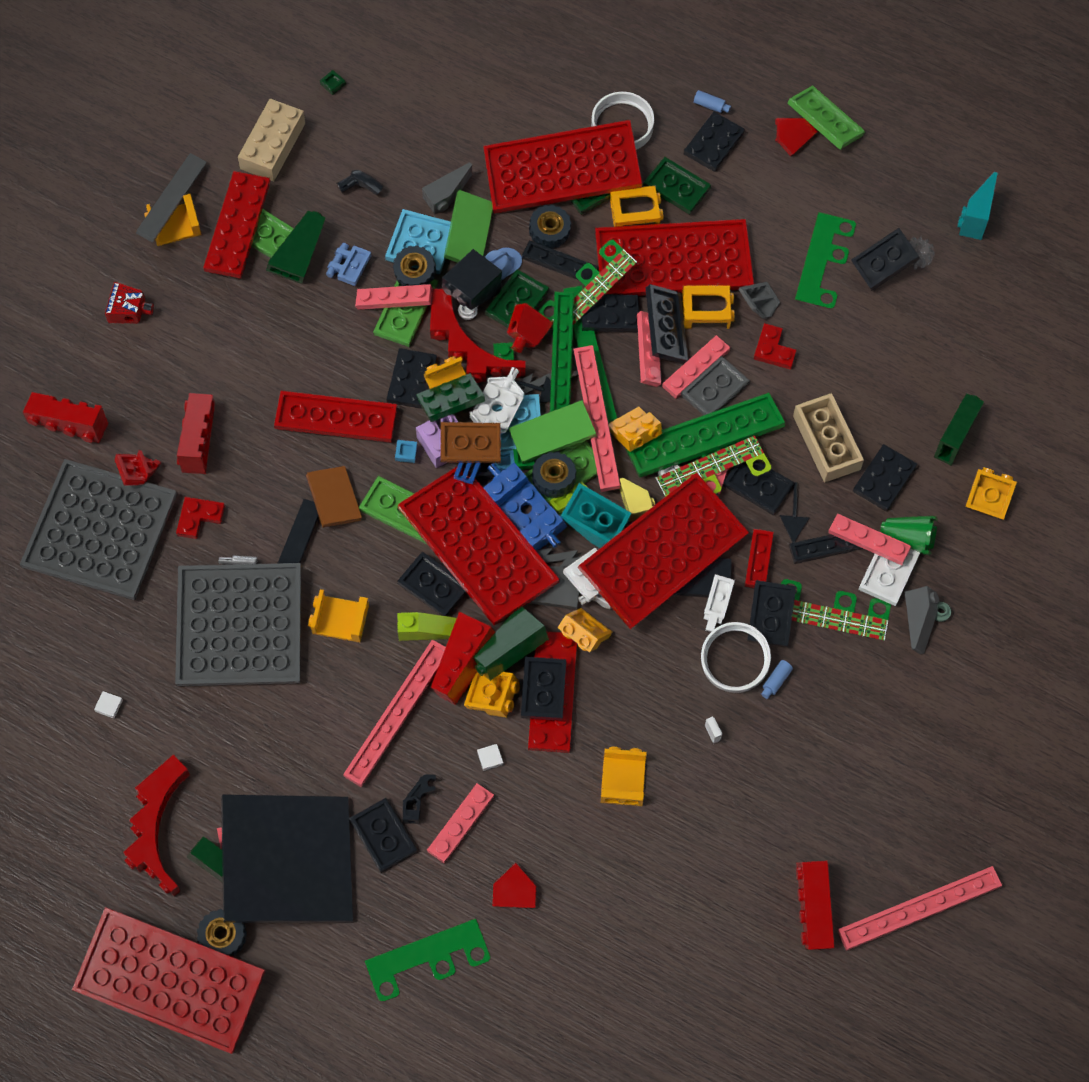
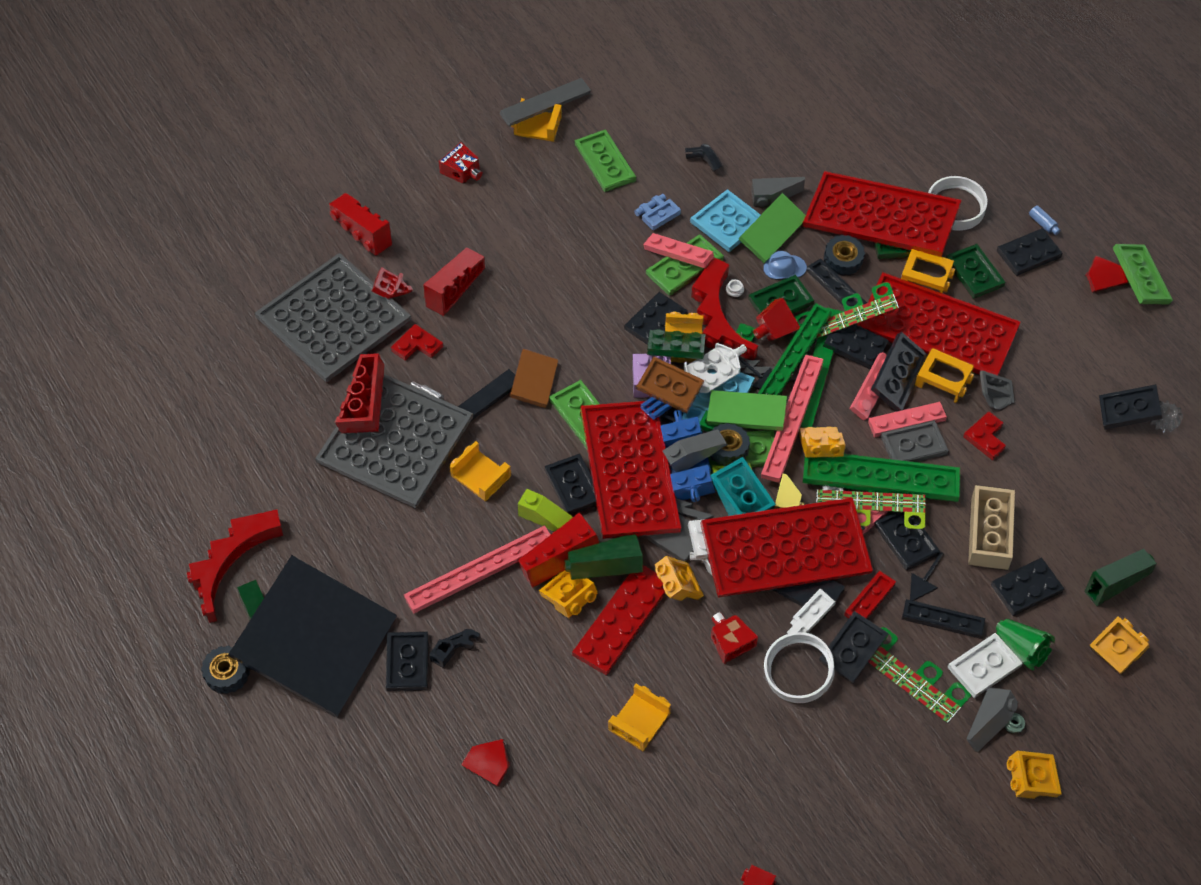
camera: 30 degrees right, 10 degrees down
red plate [72,907,266,1054] -> none
white tile [94,691,123,718] -> none
red plate [203,171,271,278] -> none
tan brick [238,99,305,181] -> none
dark green slope [266,211,326,284] -> none
red plate [274,391,397,443] -> none
dark green tile [319,70,346,95] -> none
green piece [365,918,490,1001] -> none
black wheel [393,245,436,286] -> none
dark azure plate [395,440,417,463] -> none
coral plate [427,783,494,864] -> none
black slope [442,249,502,310] -> none
white tile [477,744,503,771] -> none
black plate [521,657,566,721] -> none
white tile [705,717,722,744] -> none
medium blue cylinder [761,660,793,699] -> none
green piece [795,212,856,308] -> none
coral plate [829,514,911,565] -> none
none -> red wedge [335,353,385,433]
none -> dark grey slope [663,429,727,473]
none -> red torso [711,612,758,664]
none -> light orange plate [1007,751,1062,799]

